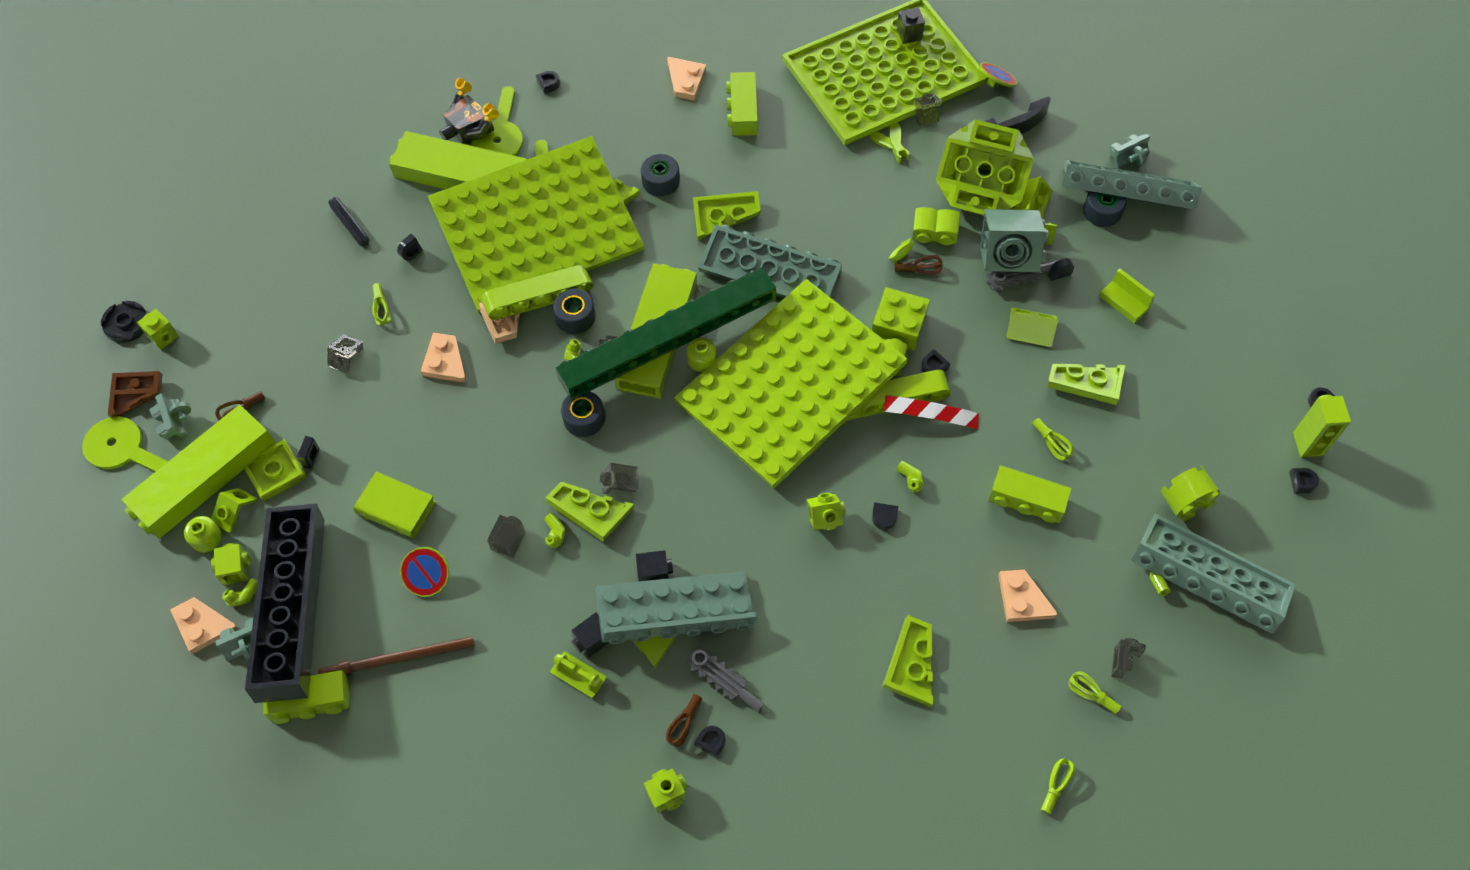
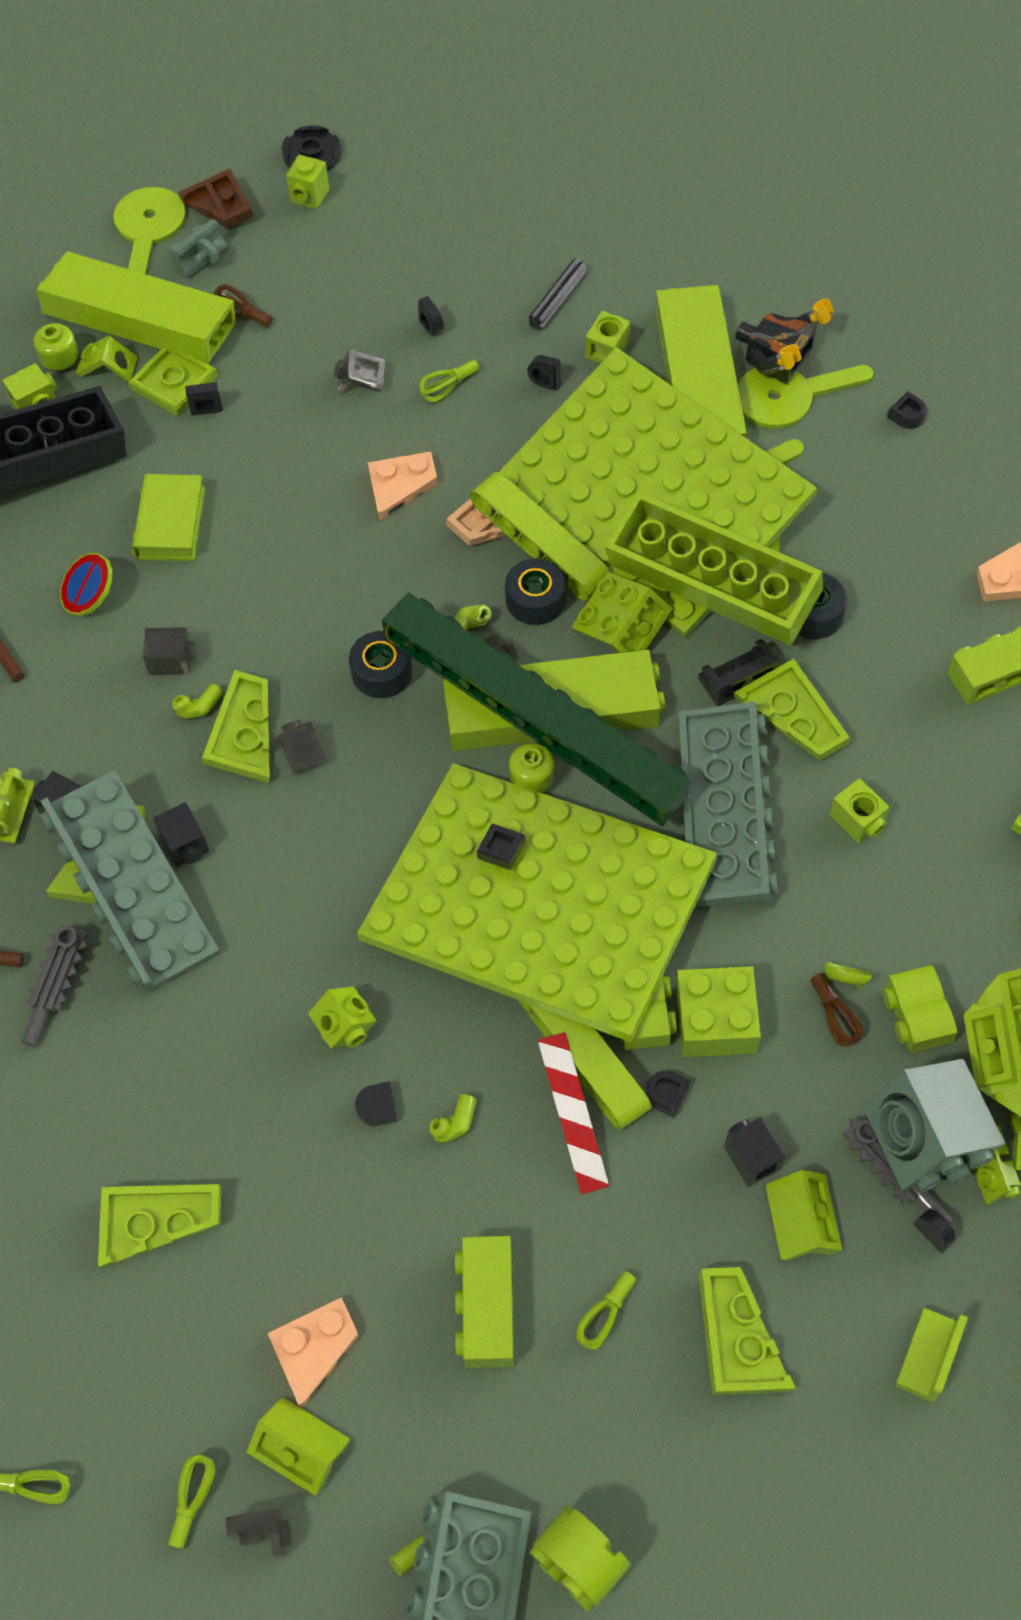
camera: 70 degrees right, 0 degrees up
none -> lime panel [246,1398,350,1496]
none -> black tile [418,296,444,335]
none -> black tile [476,824,526,870]
none -> lime bracket [572,572,673,653]
none -> lime brick [585,311,630,364]
none -> lime brick [605,491,823,646]
none -> black hinge [698,639,780,706]
none -> black brick [724,1117,785,1187]
none -> lime brick [829,778,890,844]

